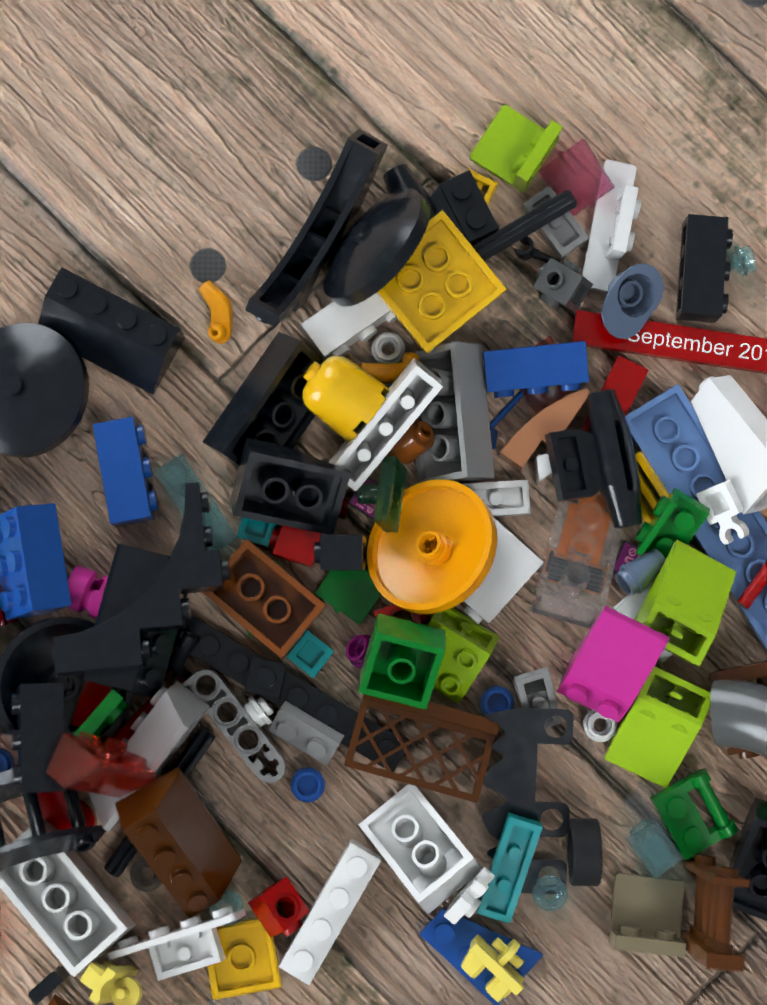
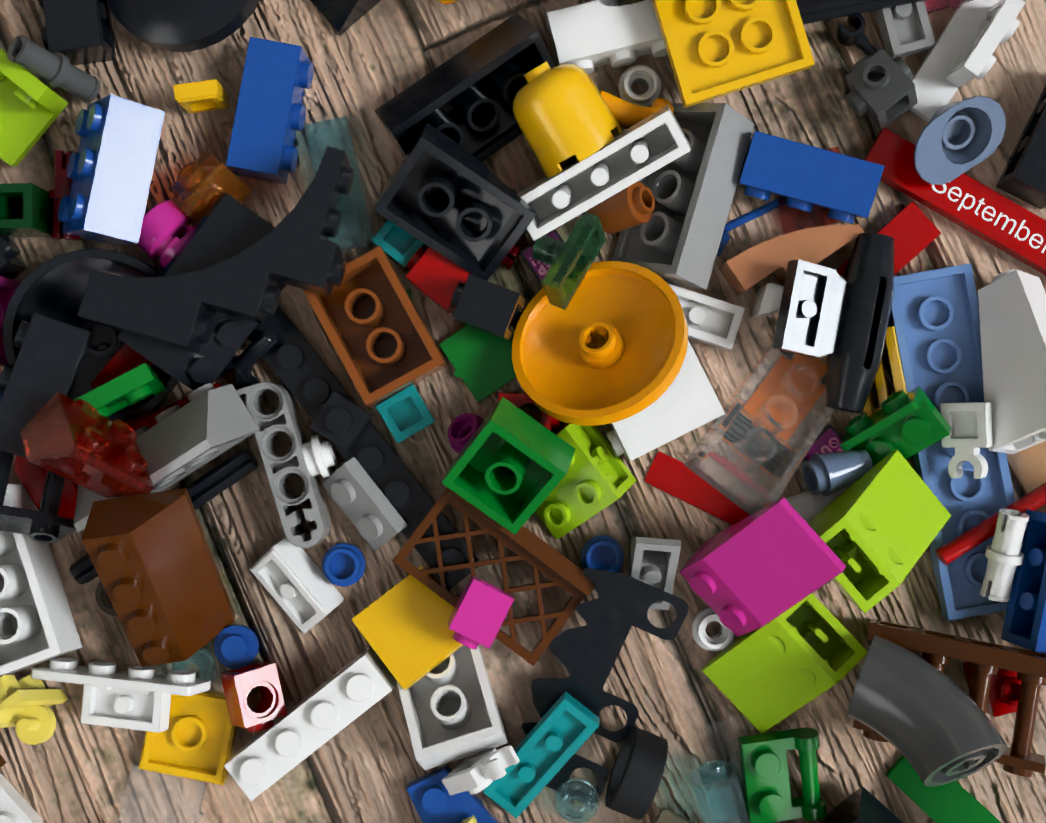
camera: 20 degrees right, 5 degrees up
none -> clear orange brick [172,149,251,223]
none -> yellow tile [173,79,230,114]
none -> blue plate [214,624,259,669]
none -> white slope [249,537,344,634]
none -> yellow tile [351,566,463,691]
none -> dark pink brick [447,575,514,650]
none -> red sticker [644,452,768,525]

